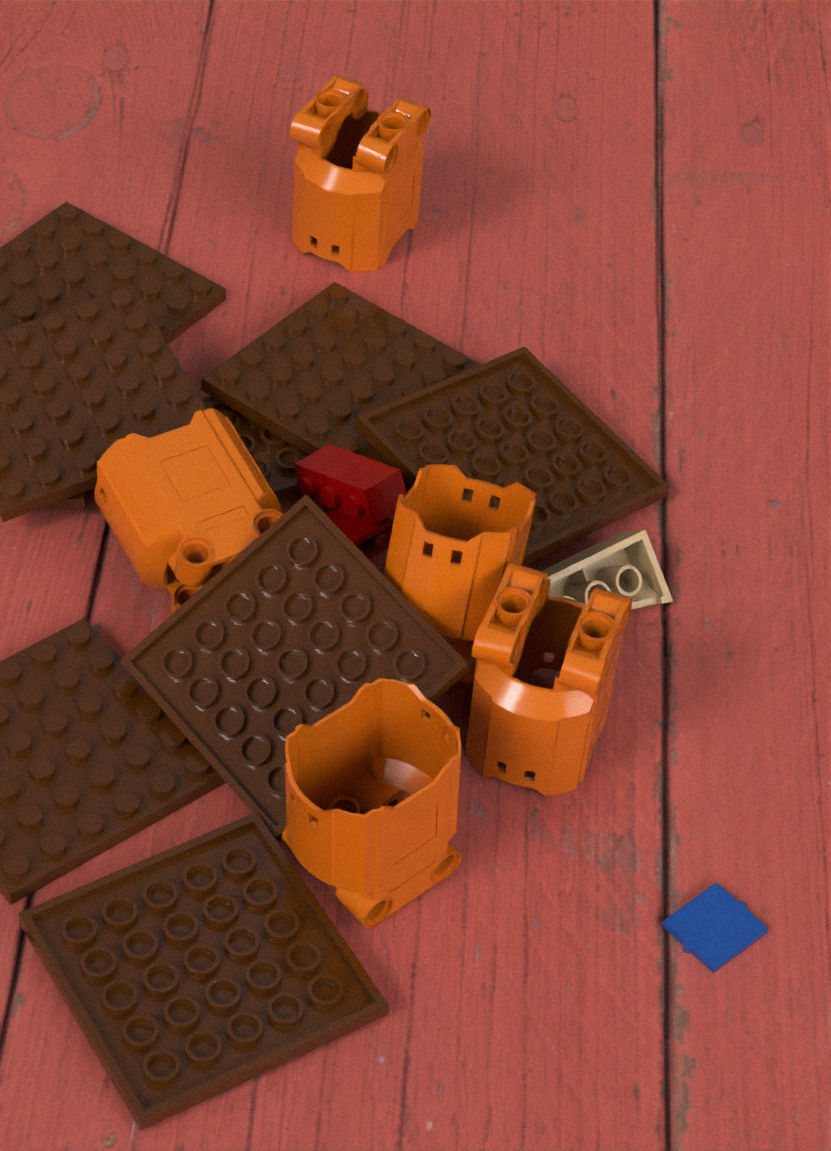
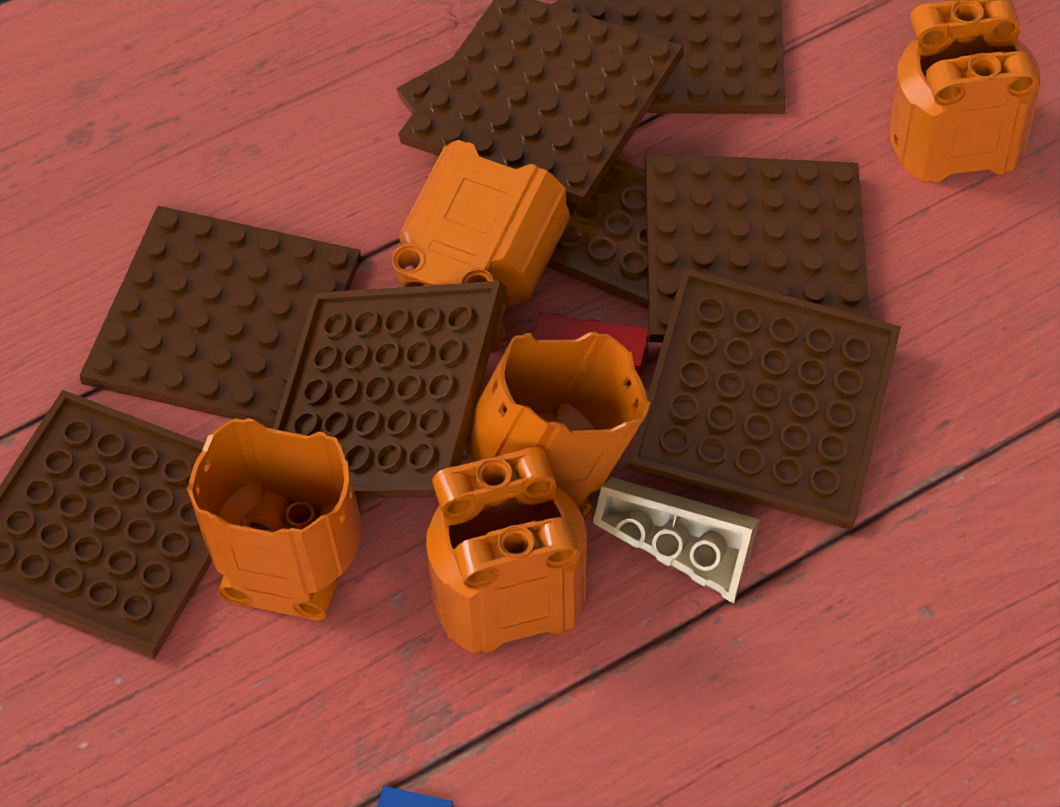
camera: 60 degrees right, 10 degrees up
red brick [294,444,407,525] -> none

